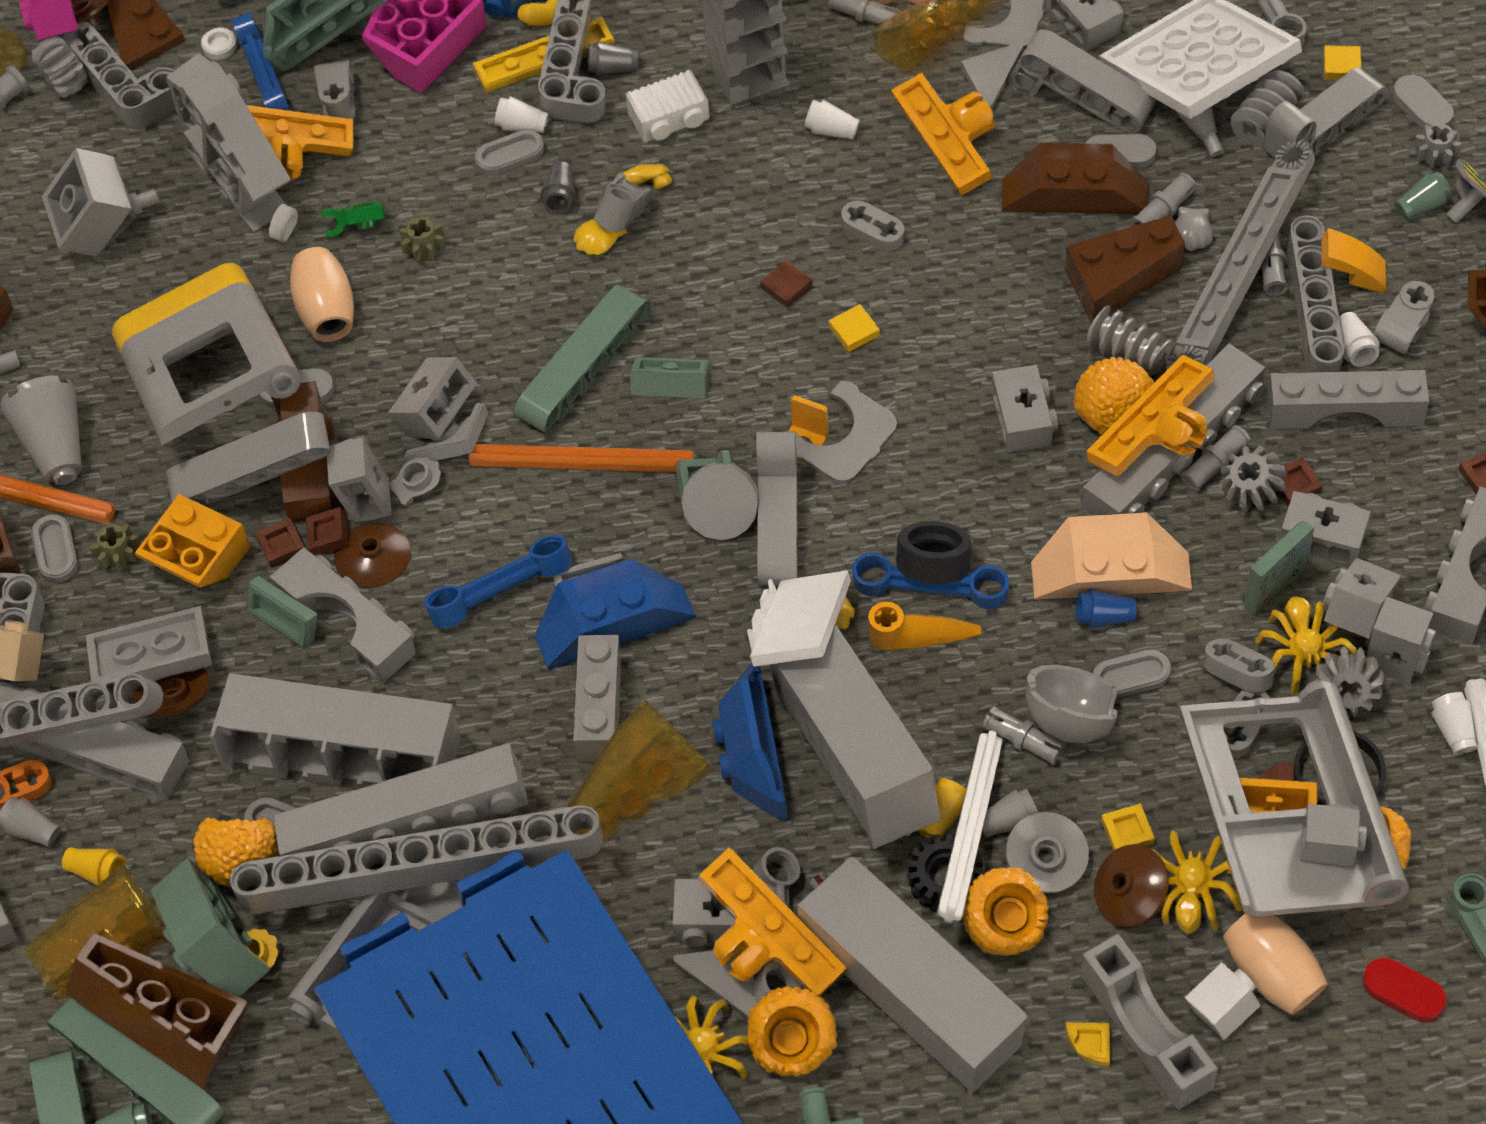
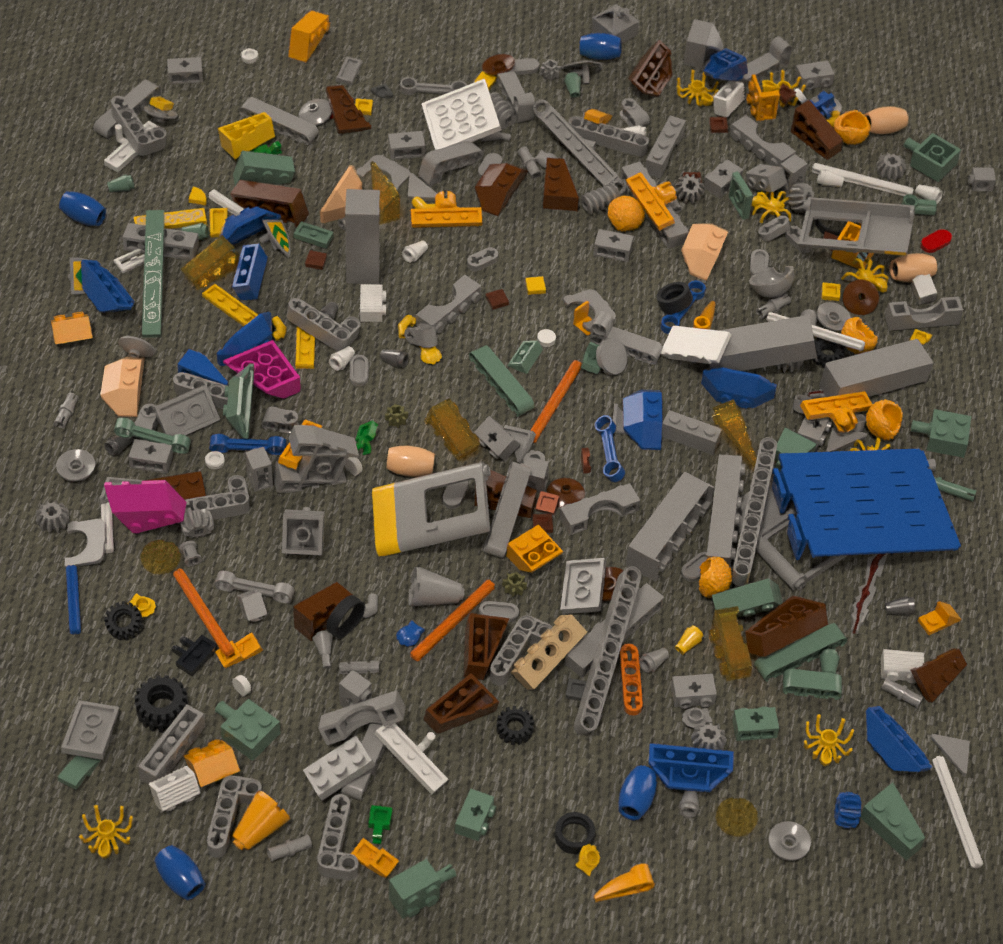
camera: 75 degrees left, 5 degrees down
sand green tile [247,576,317,648] -> none
blue cone [1076,589,1136,628] -> none
light grey brick [1301,803,1367,867] -> none
none -> yellow arm [412,197,435,209]
none -> light grey arch [416,275,481,333]
none -> clear yellow wedge [424,398,480,460]
none -> reddish brown dish [482,54,515,75]
none -> white tile [537,329,556,347]
none -> copper tile [580,448,591,474]
none -> sand green torso [774,428,816,472]

